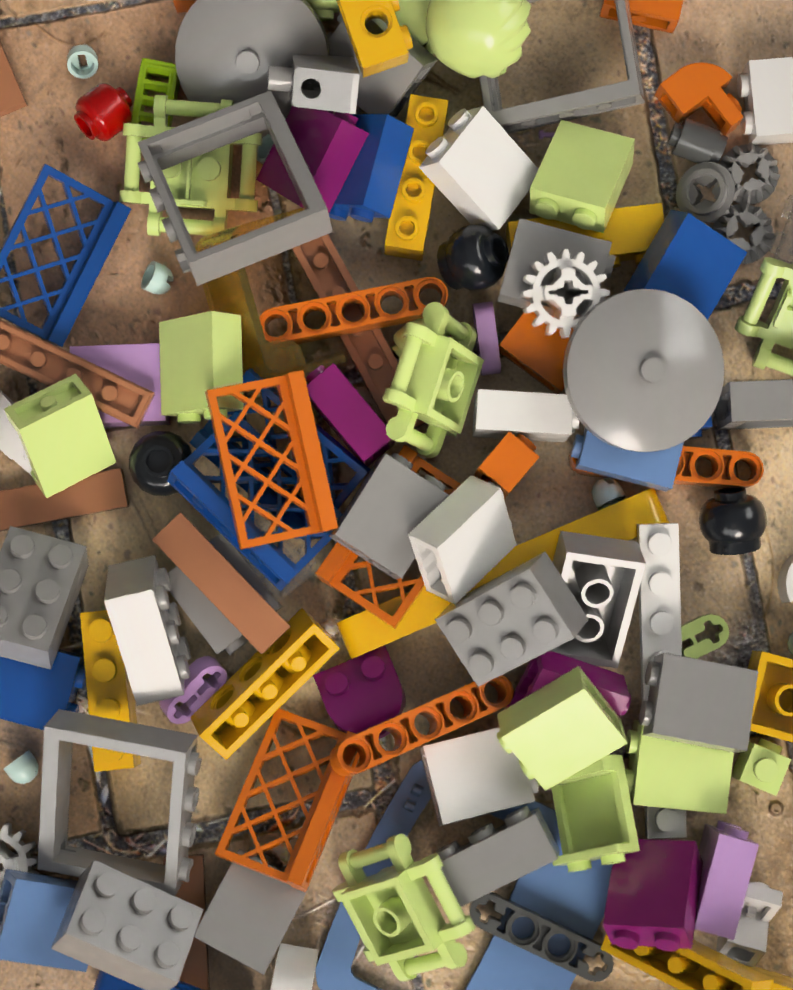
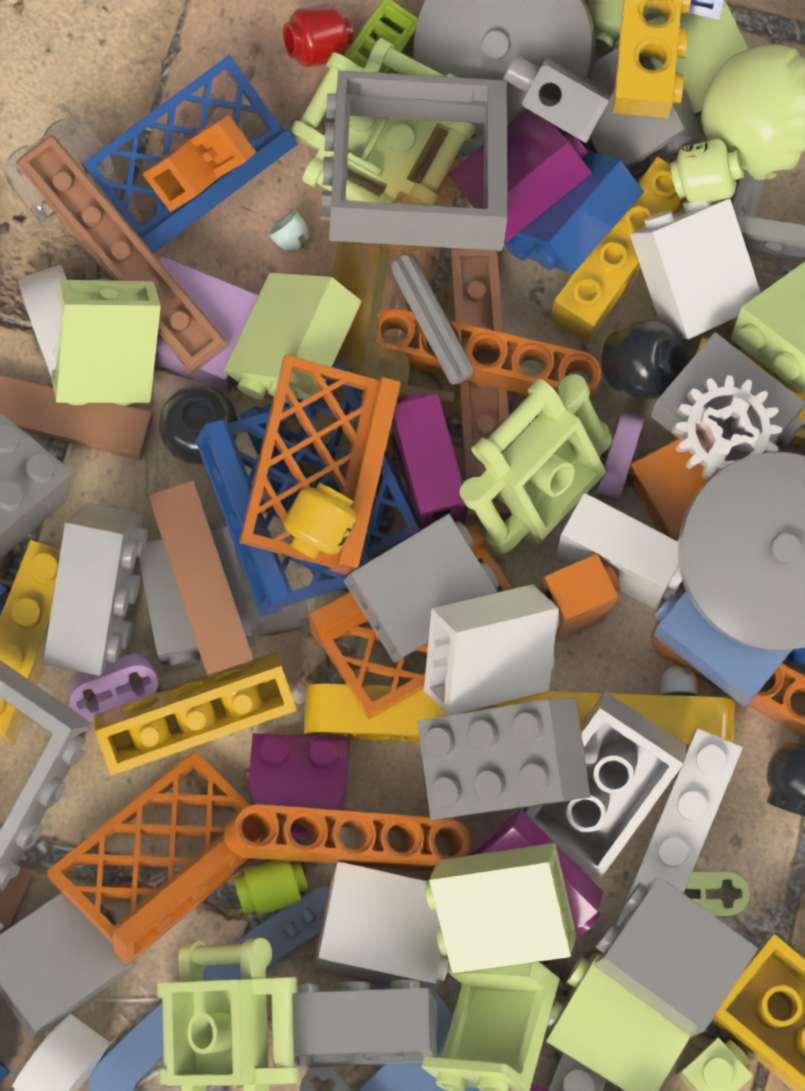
camera: 25 degrees right, 10 degrees down
none -> orange brick [142,114,256,212]
none -> lime brick [233,860,309,916]
none -> yellow head [283,482,357,559]
none -> light grey axle [391,254,473,385]
none -> yellowish green head [671,139,744,203]

